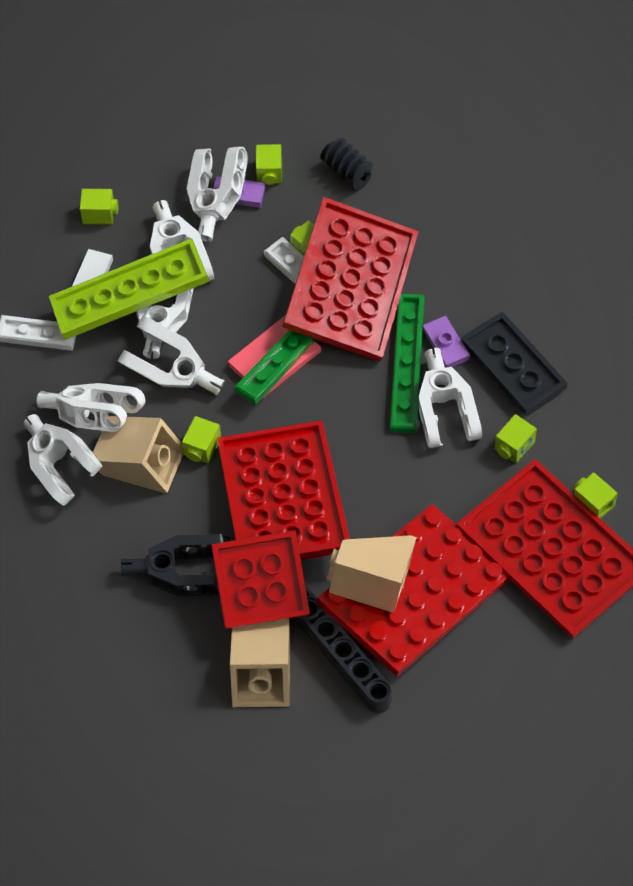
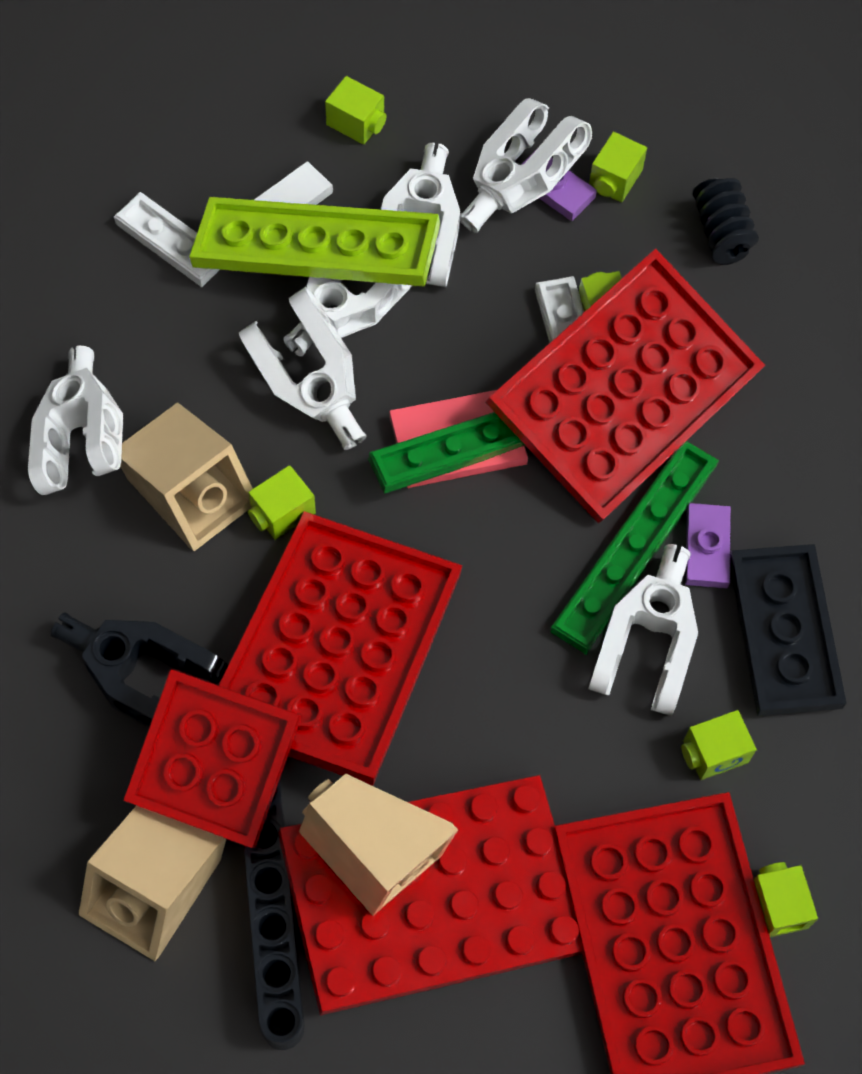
camera: 25 degrees right, 5 degrees up
white piece [37,383,145,432] -> none

